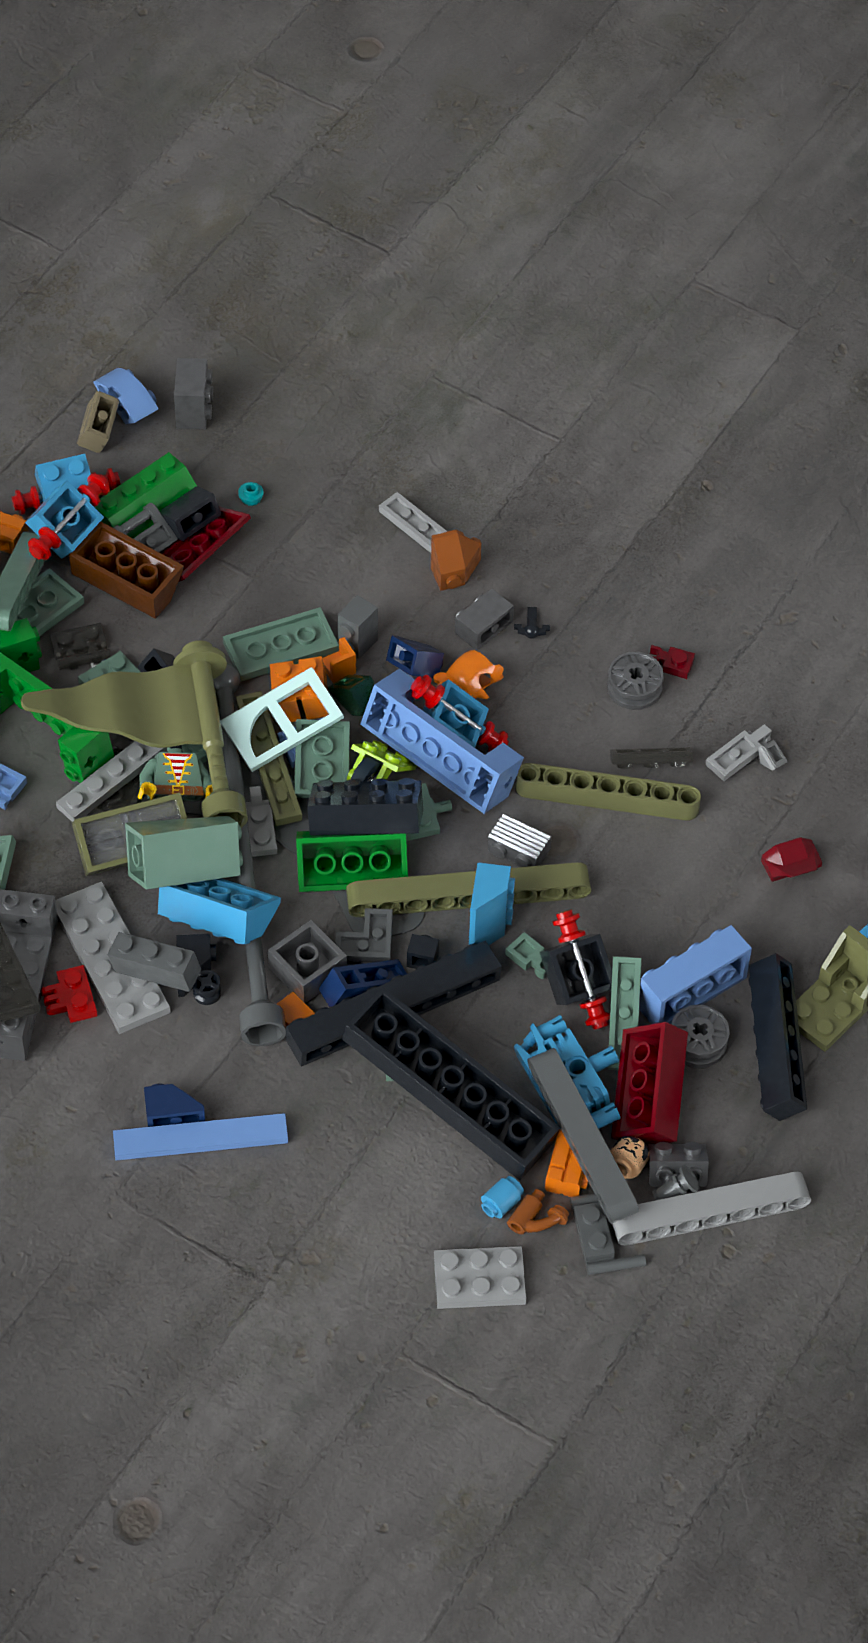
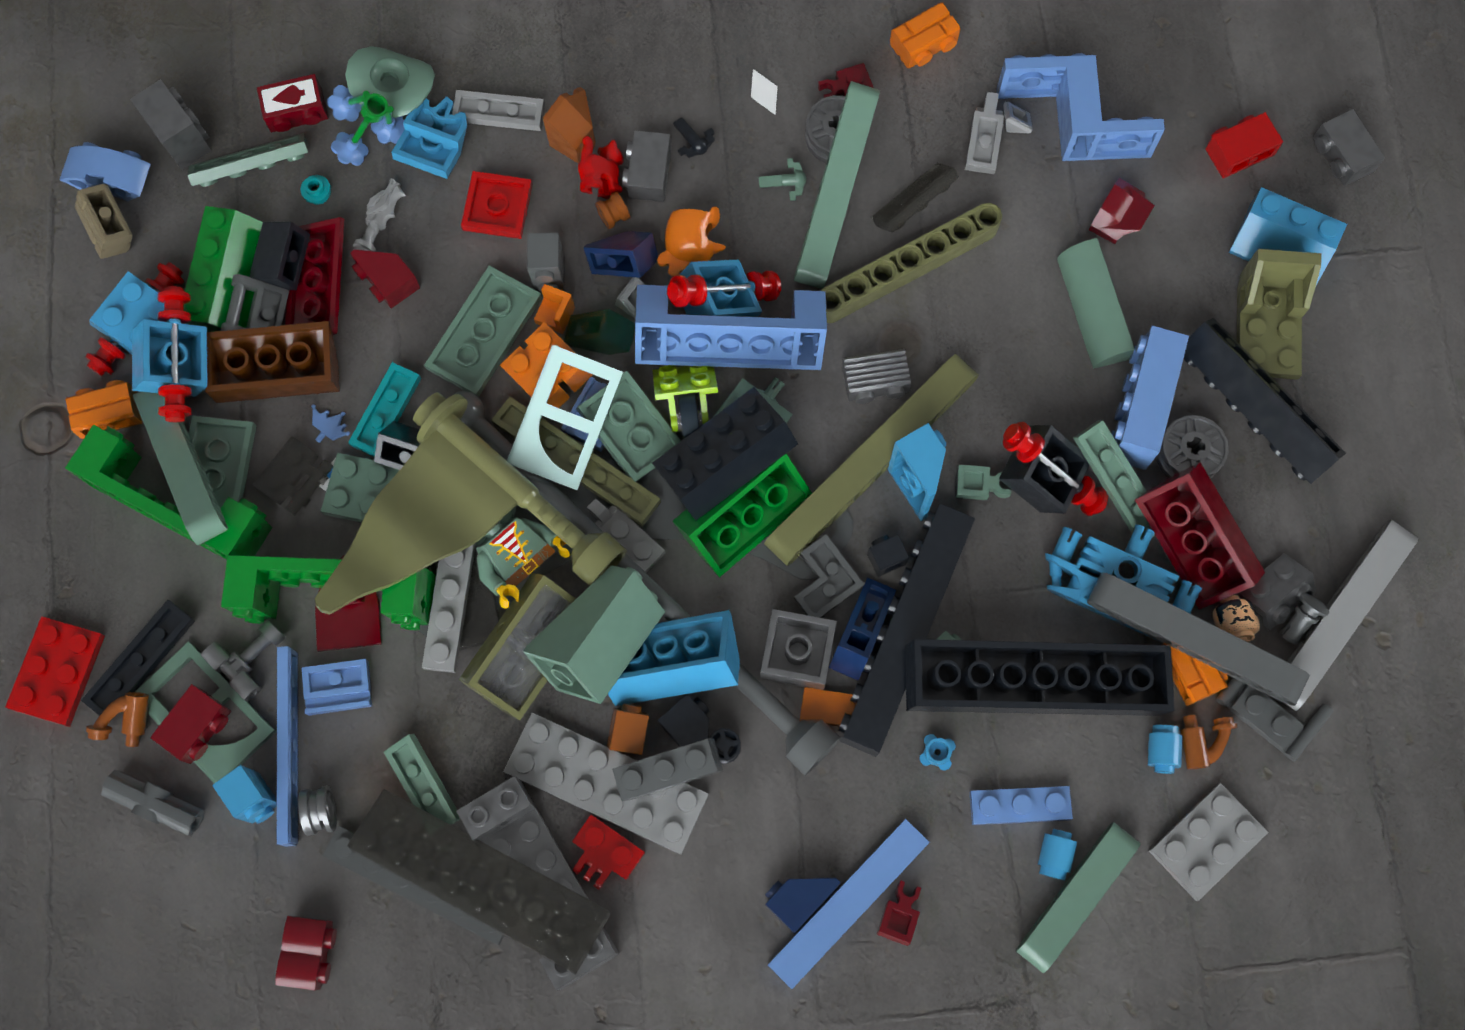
camera: 35 degrees left, 20 degrees up
none -> sand green plate [187,133,308,187]
none -> brick [257,74,329,133]
none -> medium blue piece [311,404,350,443]
none -> dark red shield [315,555,382,652]
none -> medium blue plant [327,85,405,166]
none -> sand green hat [345,46,435,118]
none -> teal plate [348,362,422,456]
none -> dark red slope [350,249,420,309]
none -> light grey piece [352,178,406,251]
none -> dark azure plate [391,96,467,179]
none -> red plate [461,171,533,239]
none -> red animal [578,136,624,199]
none -> dark orange wheel [595,192,631,229]
none -> dark orange brick [607,703,649,755]
none -> white sticker [751,69,778,114]
none -> sand green piece [759,158,807,201]
none -> sand green beam [793,81,880,289]
none -> dark red plate [877,880,921,946]
none -> orange brick [890,2,960,69]
none -> dark azure plate [919,734,956,771]
none -> medium blue plate [969,786,1073,825]
none -> medium blue bracket [997,53,1165,161]
none -> sand green beam [1016,822,1141,973]
none -> dark azure brick [1037,829,1077,881]
none -> sand green brick [1057,238,1135,369]

